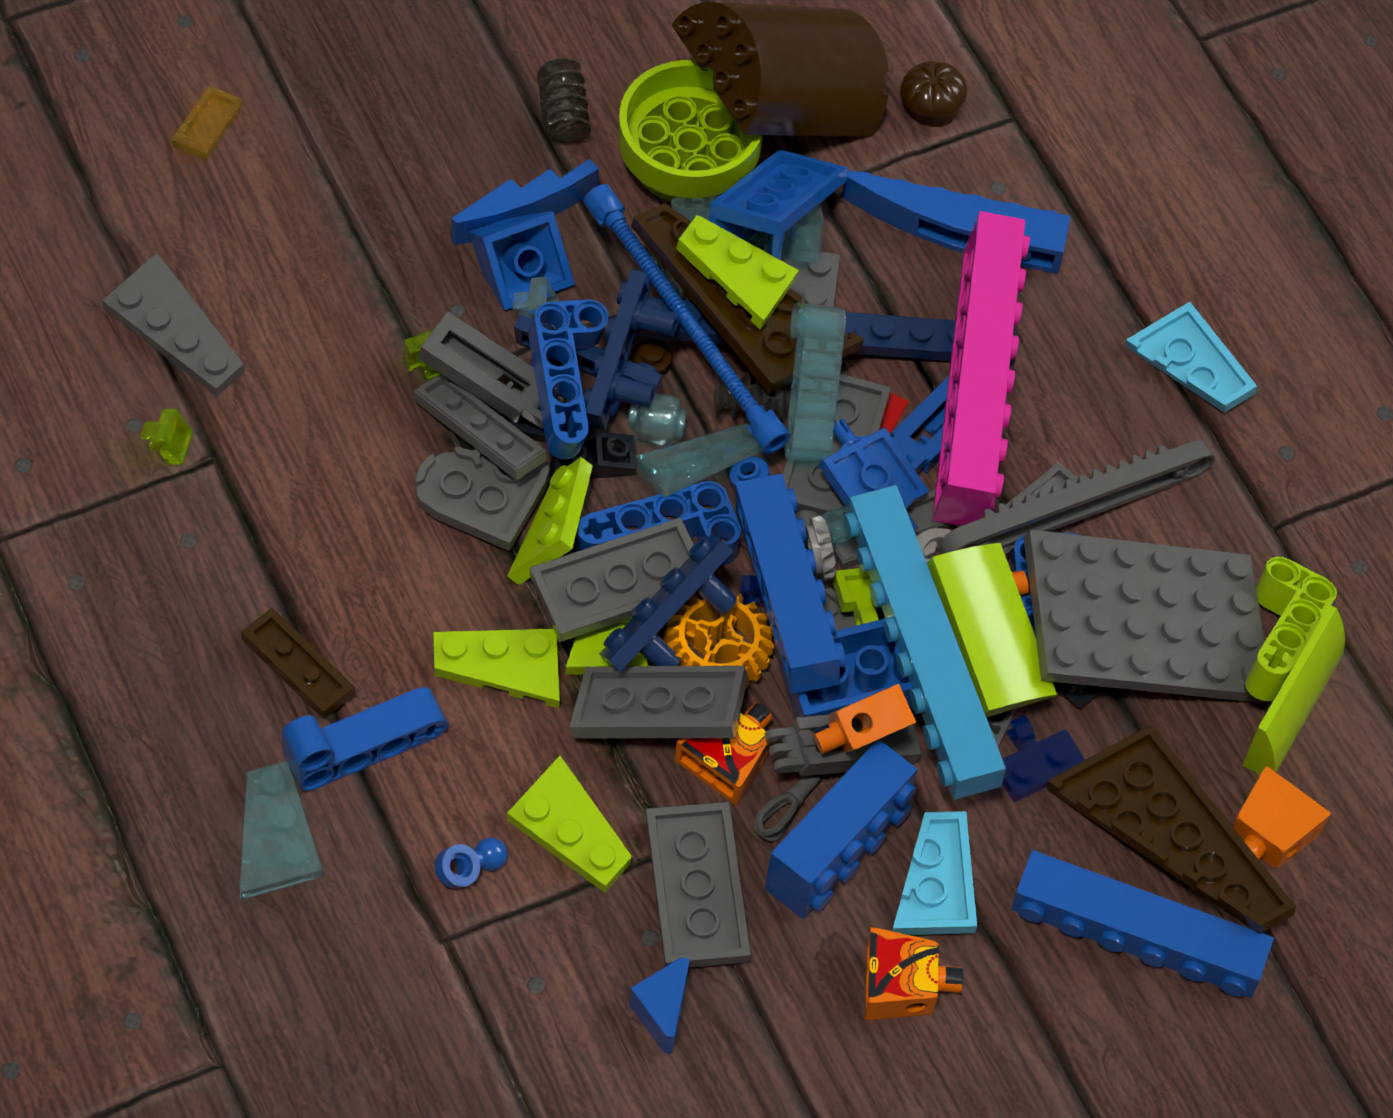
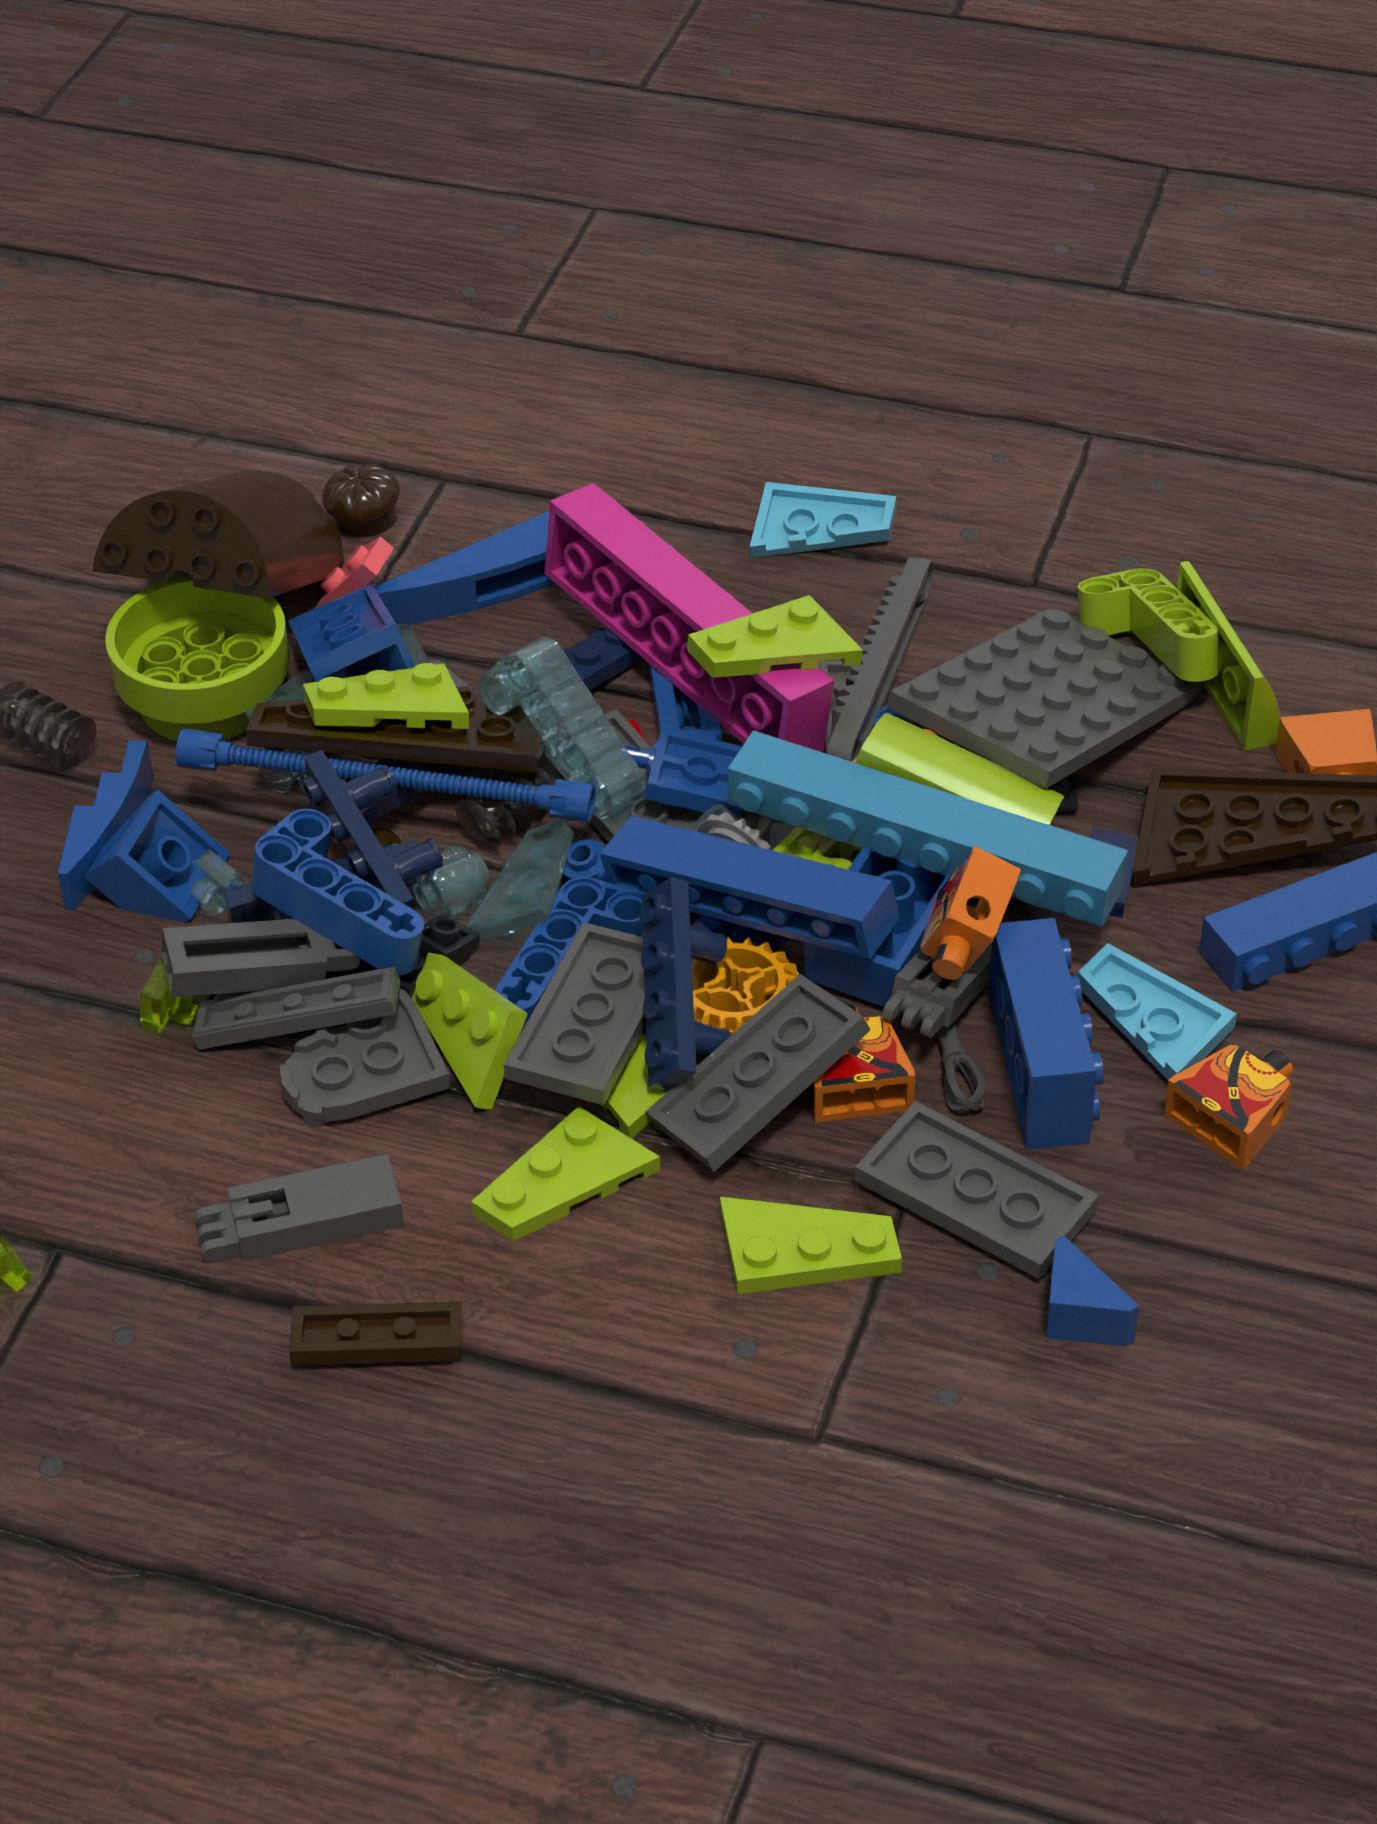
camera: 40 degrees left, 15 degrees down
clear light blue wing [240,761,323,899] -> none
blue beam [281,687,449,791] -> none
blue plate [435,837,508,889] -> none
none -> dark grey hinge [193,1154,404,1263]
none -> coral wing [316,536,394,608]
none -> lime wing [687,595,863,678]

